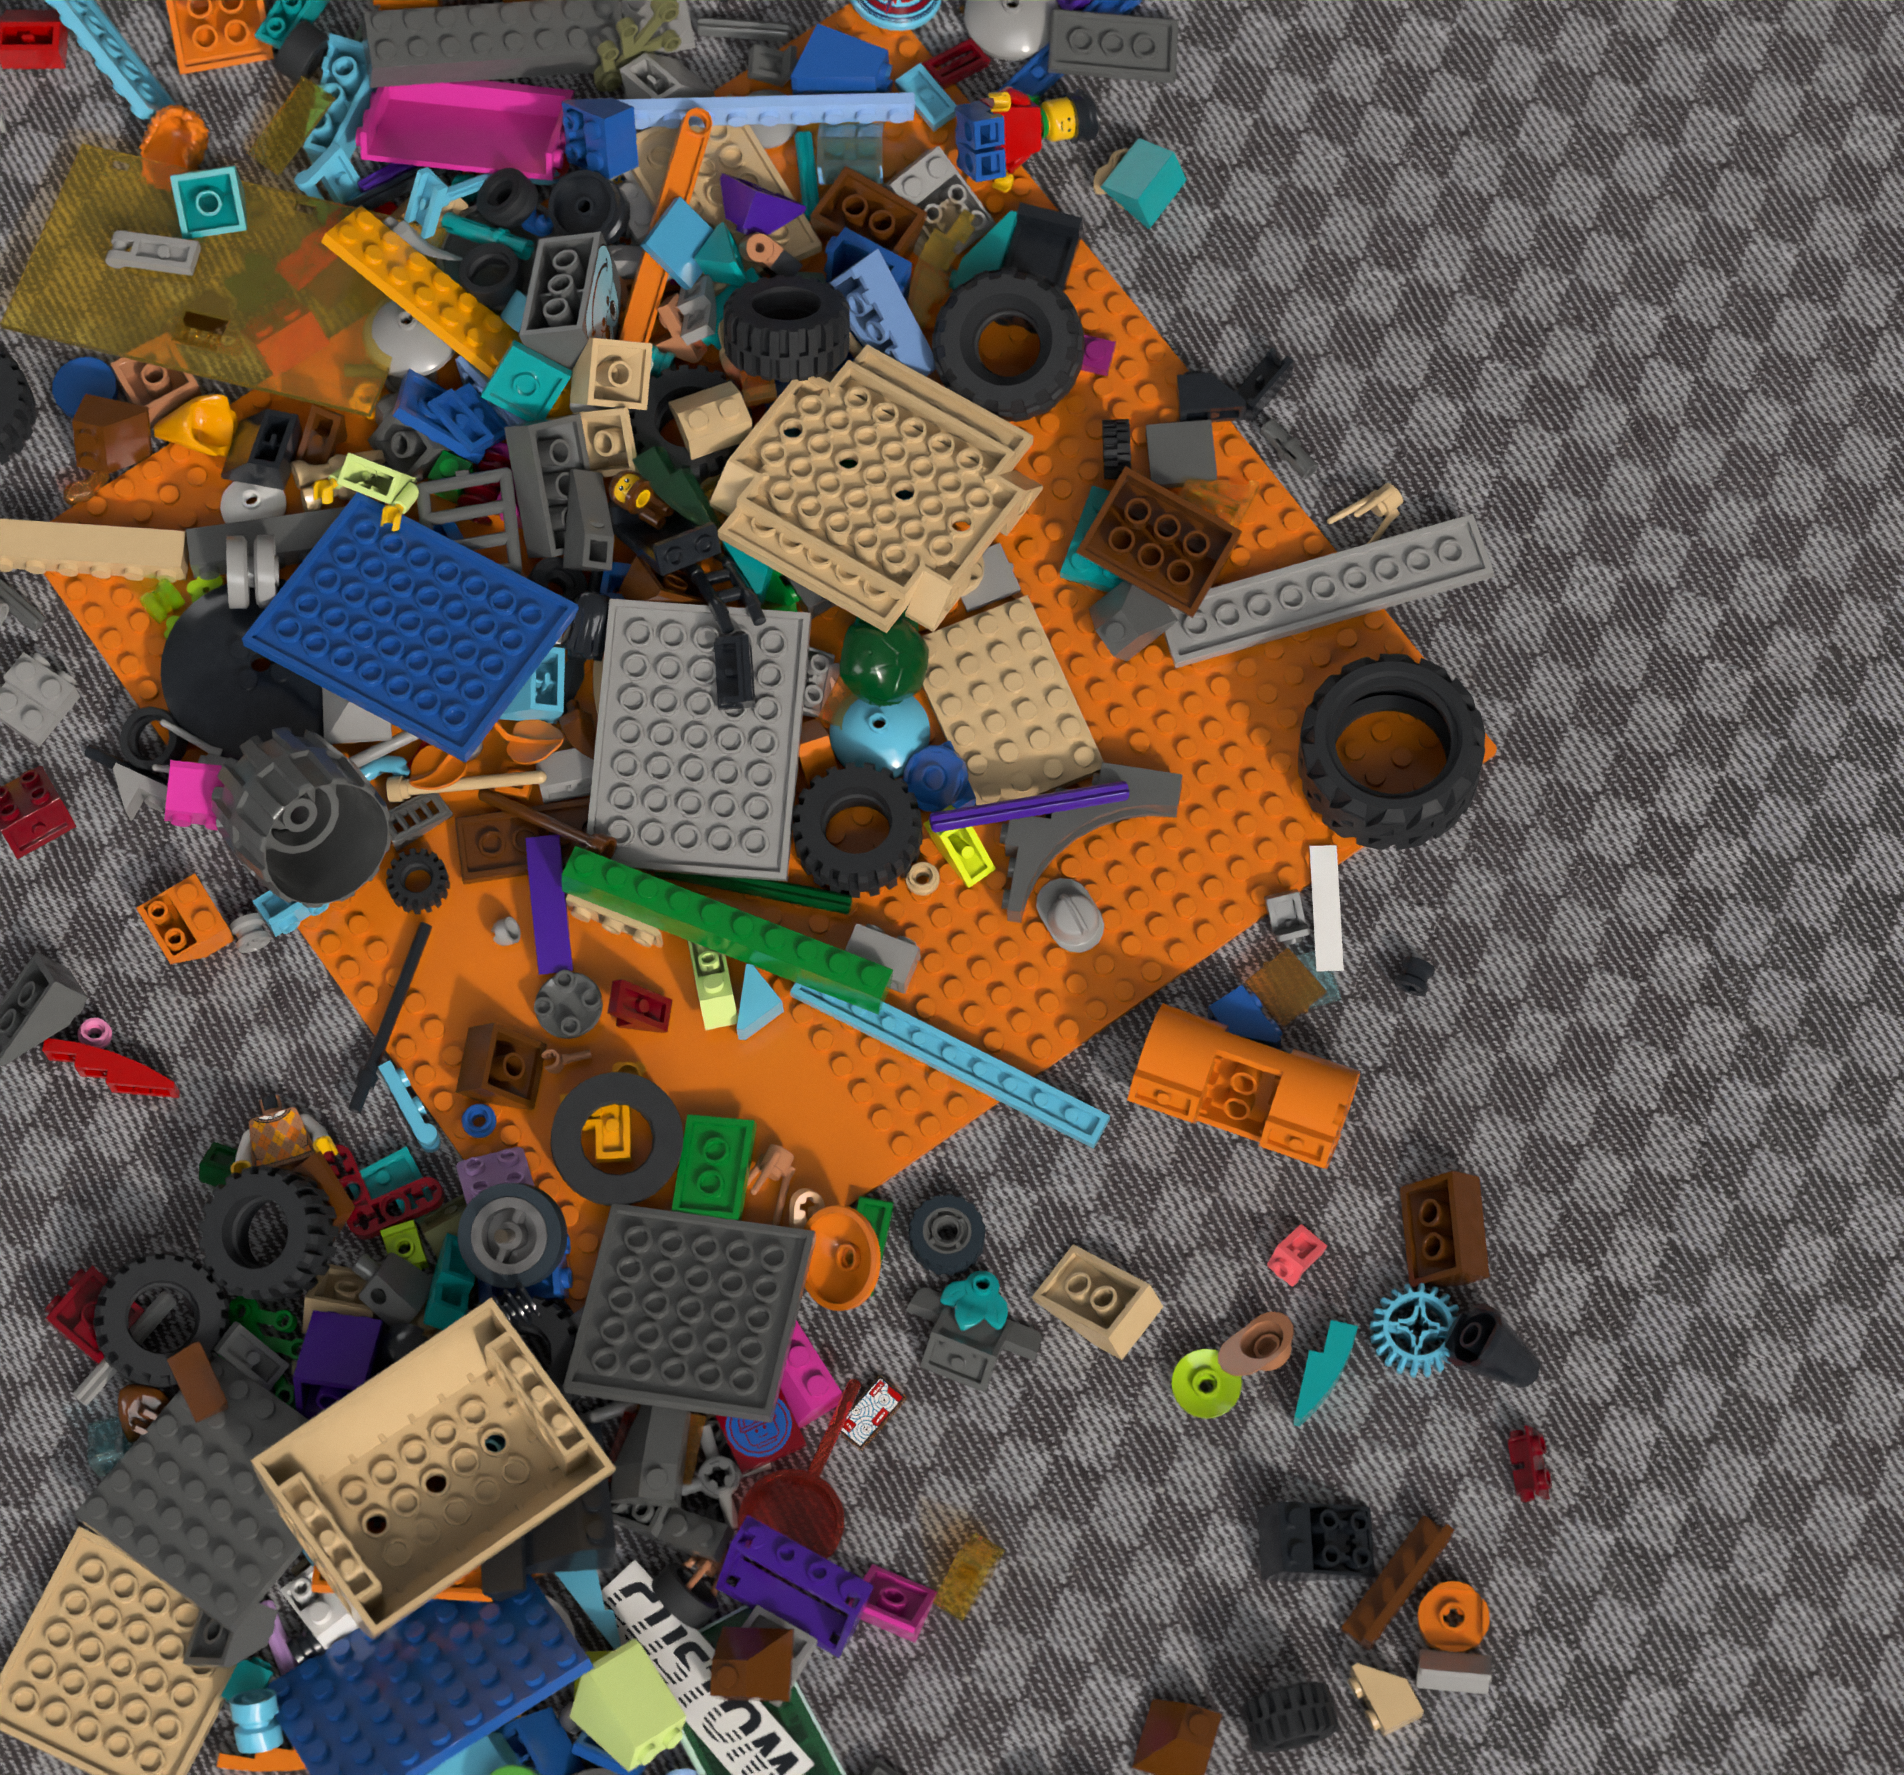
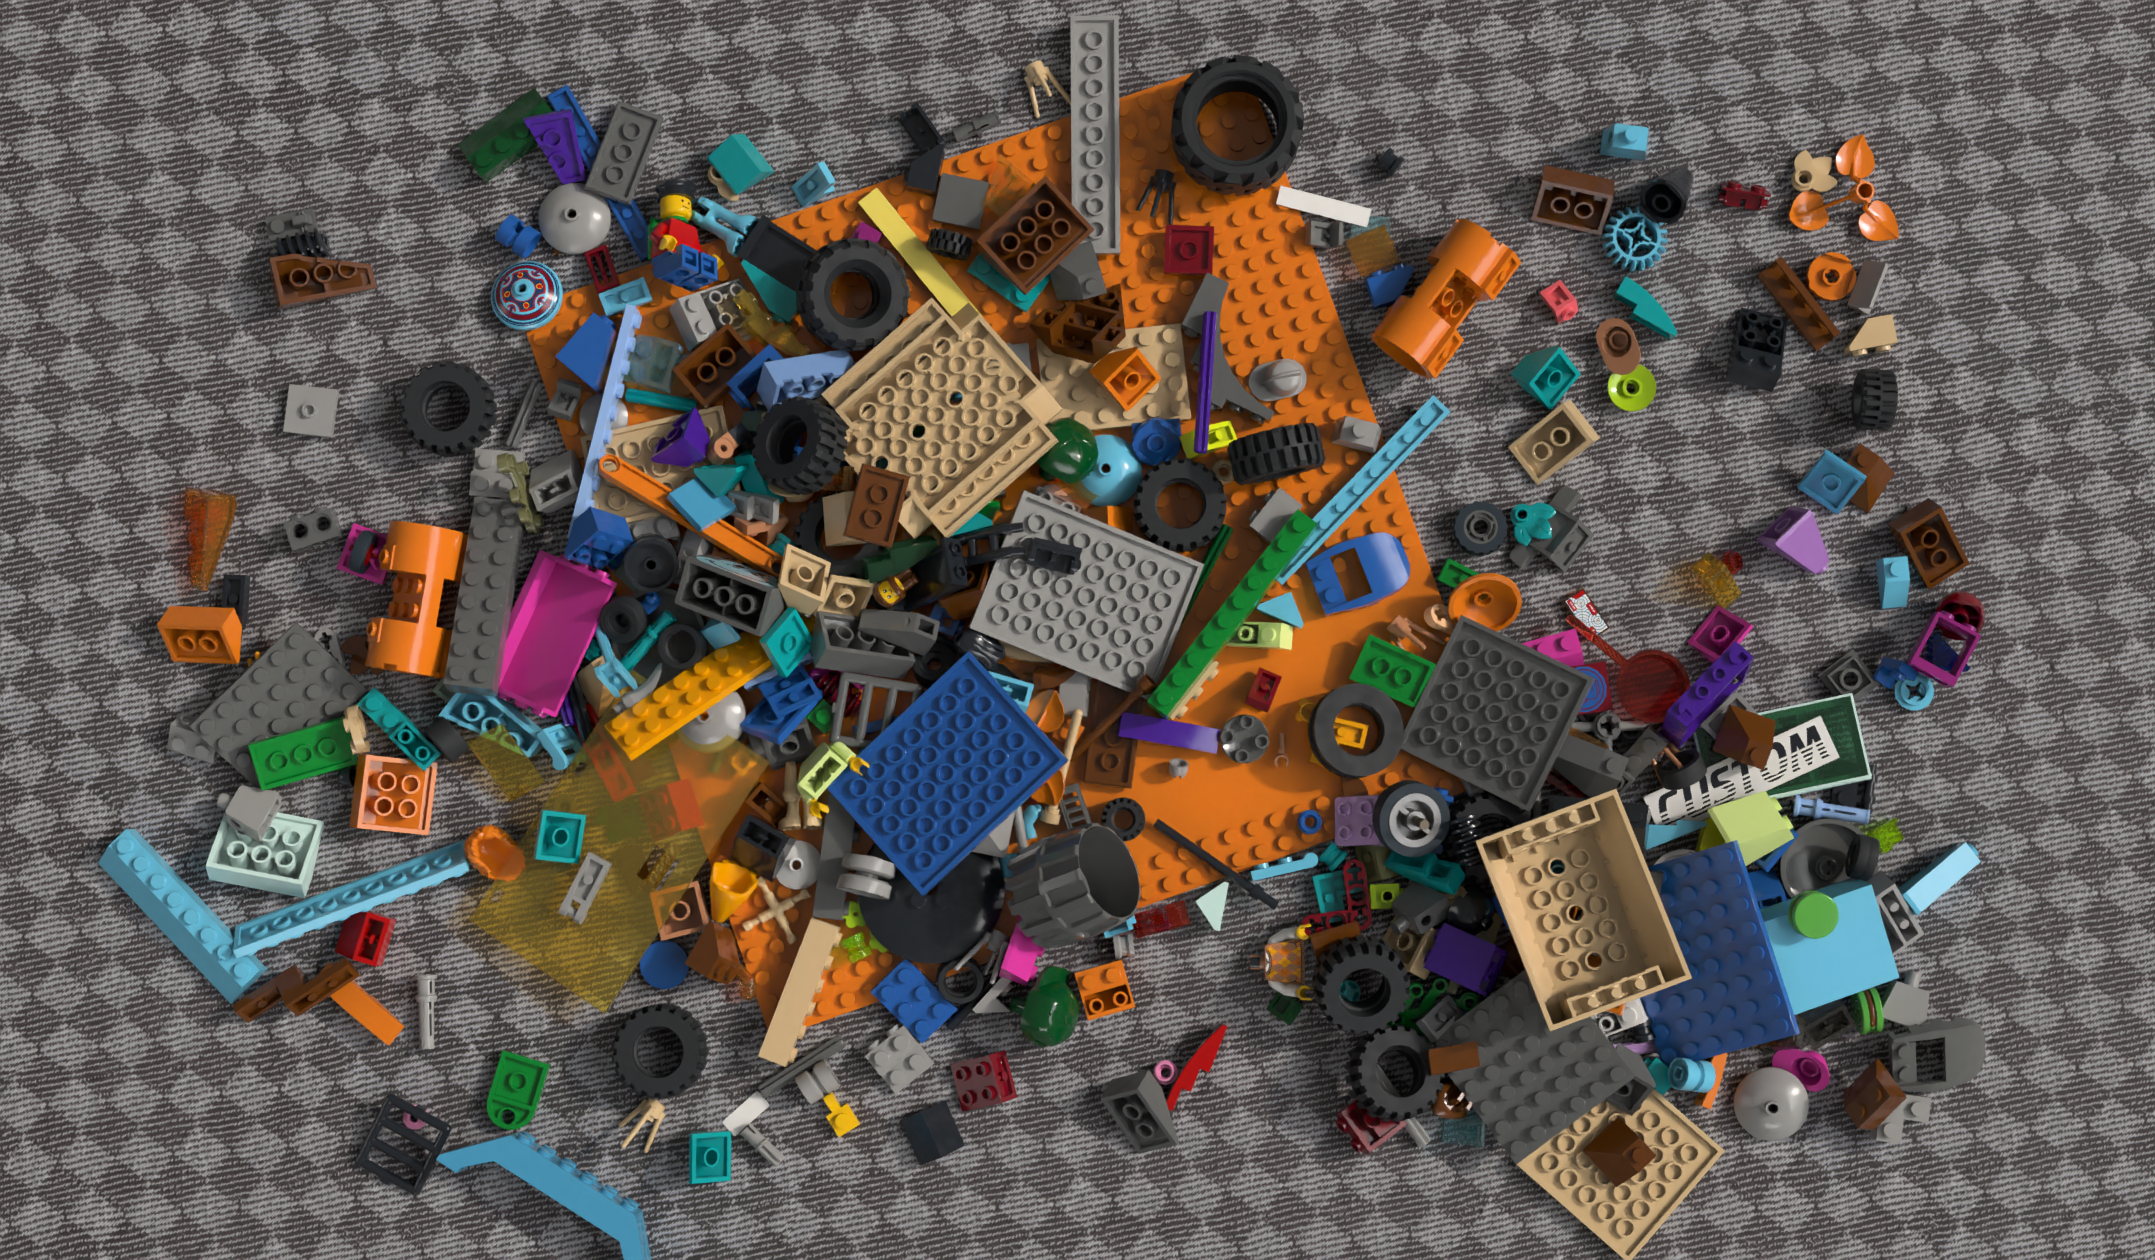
camera: 75 degrees left, 15 degrees up
reddish brown slope [456,1023,547,1110] -> none
none -> medium azure piece [690,197,759,257]
none -> tan piece [742,876,811,944]
none -> medium azure slope [792,161,836,207]
none -> reddish brown tile [843,463,910,549]
none -> light yellow tile [858,188,987,322]
none -> blue plate [871,958,957,1044]
none -> dark green piece [1010,965,1080,1047]
none -> reddish brown wedge [1029,283,1126,364]
none -> orange slope [1089,347,1162,412]
none -> clear red slope [1133,900,1191,938]
none -> black plant [1136,169,1176,225]
none -> dark red plate [1164,225,1214,276]
none -> light aqua slope [1195,882,1229,931]
none -> black tyre [1227,423,1325,485]
none -> blue slope [1305,532,1410,617]
none -> teal wheel [1318,841,1348,872]
none -> light grey torso [1331,416,1382,454]
none -> teal wheel [1339,979,1361,1001]
none -> reddish brown tile [1341,776,1368,798]
none -> teal slope [1510,345,1581,411]
none -> reddish brown slope [1582,1117,1657,1187]
none -> medium azure torso [1600,123,1649,161]
none -> clear red plate [1721,550,1743,575]
none -> medium lavender slope [1756,506,1830,575]
none -> orange plant [1788,134,1899,241]
none -> tan plate [1791,150,1837,192]
none -> dark azure tile [1797,449,1867,515]

